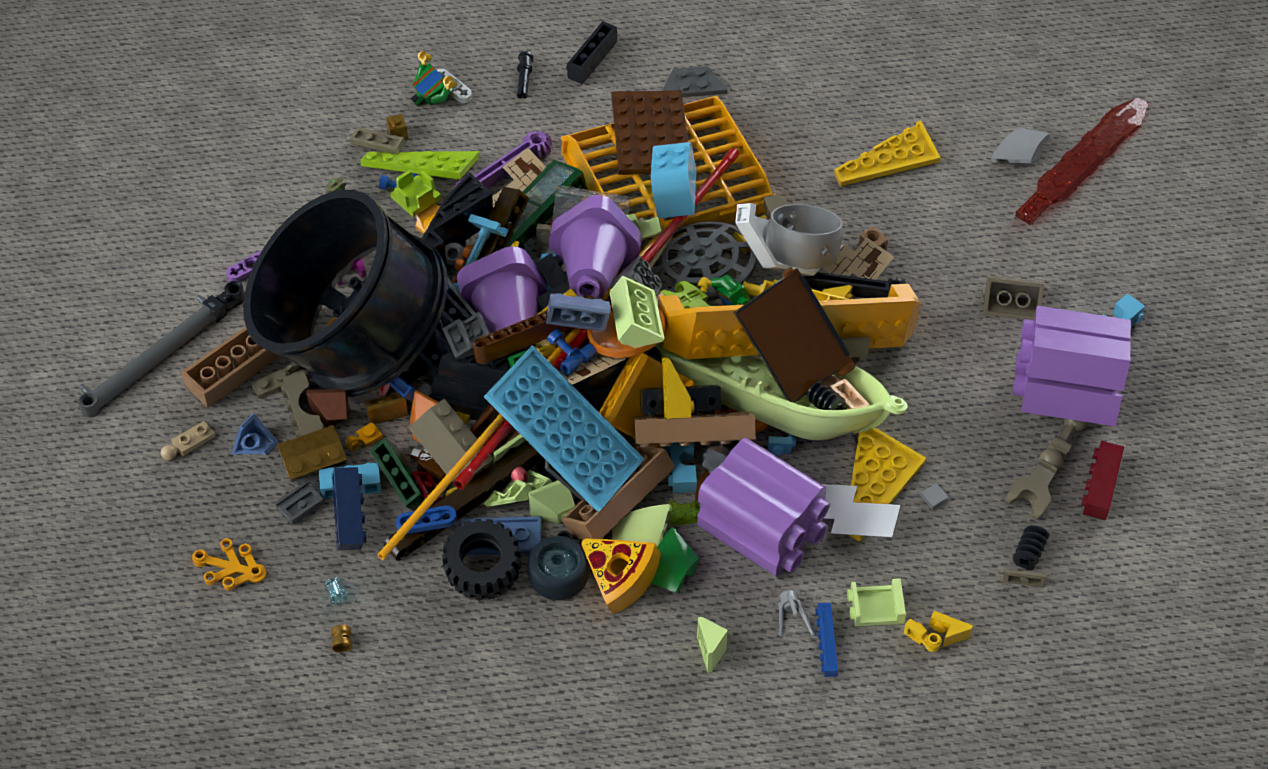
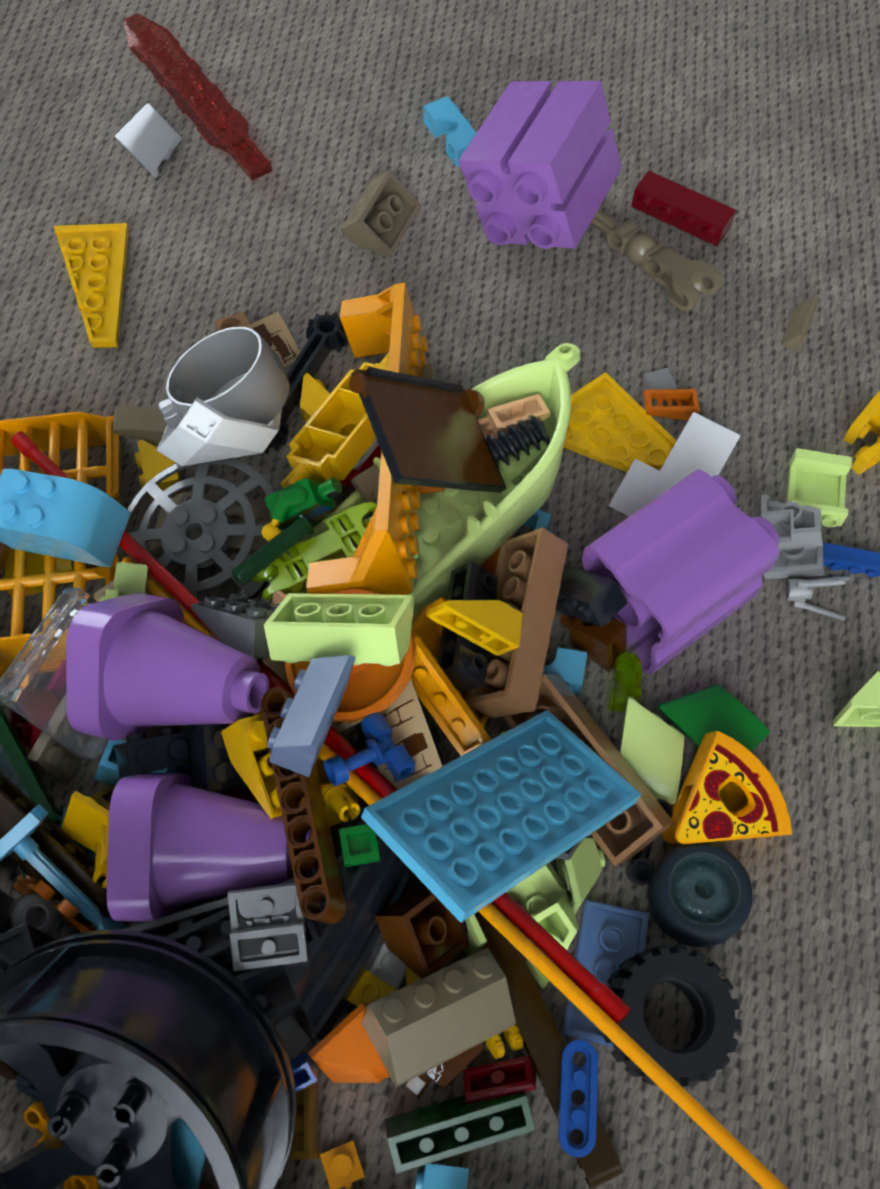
camera: 75 degrees left, 10 degrees up
black piece [1013,525,1049,570] -> none
none -> dark green axle [231,514,314,585]
none -> orange slope [643,389,700,421]
none -> light grey slope [761,495,824,580]

